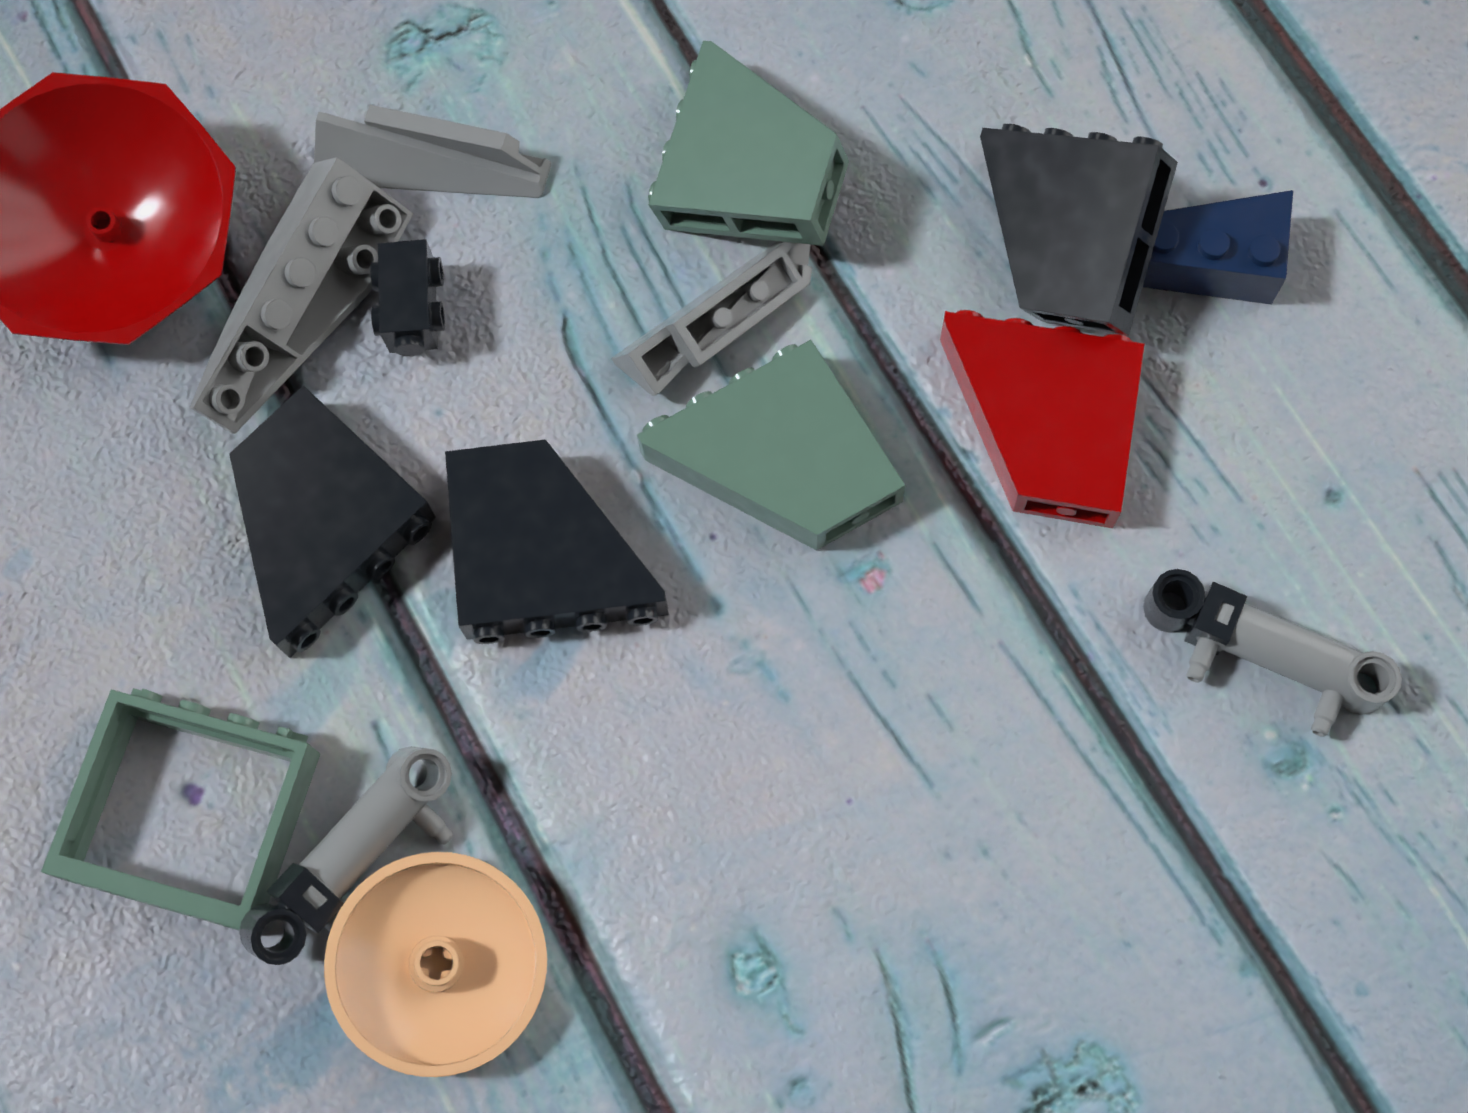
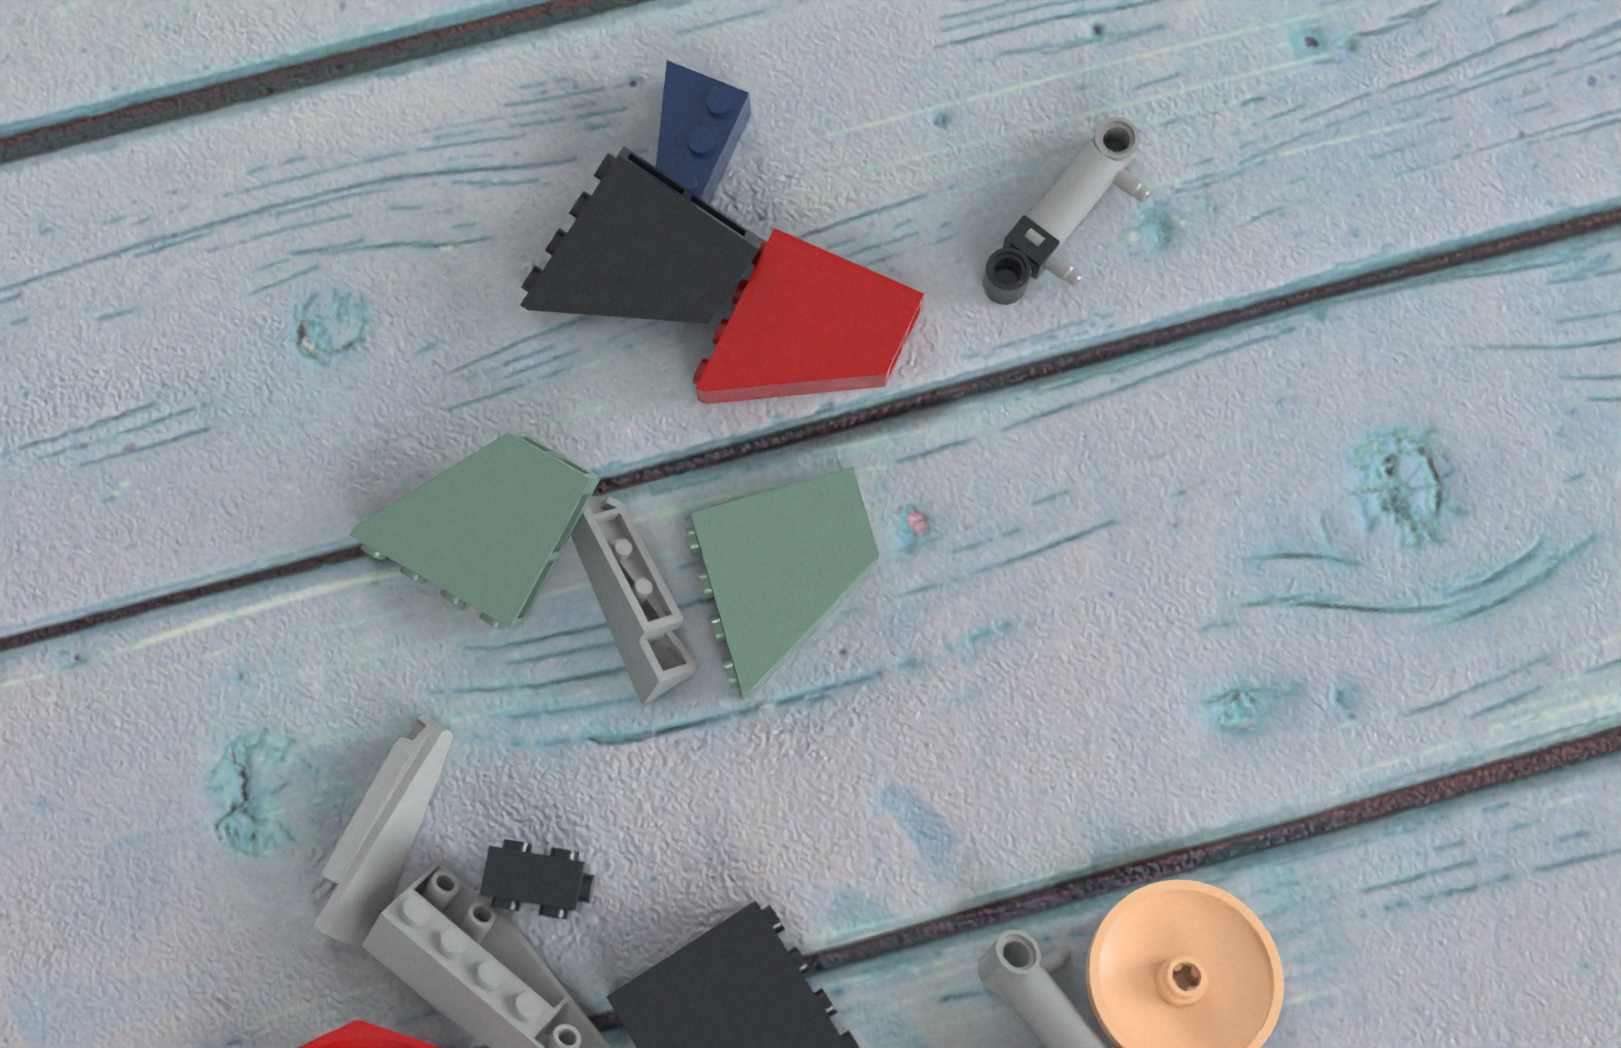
camera: 80 degrees left, 5 degrees up
black slope [445,439,669,644] -> none

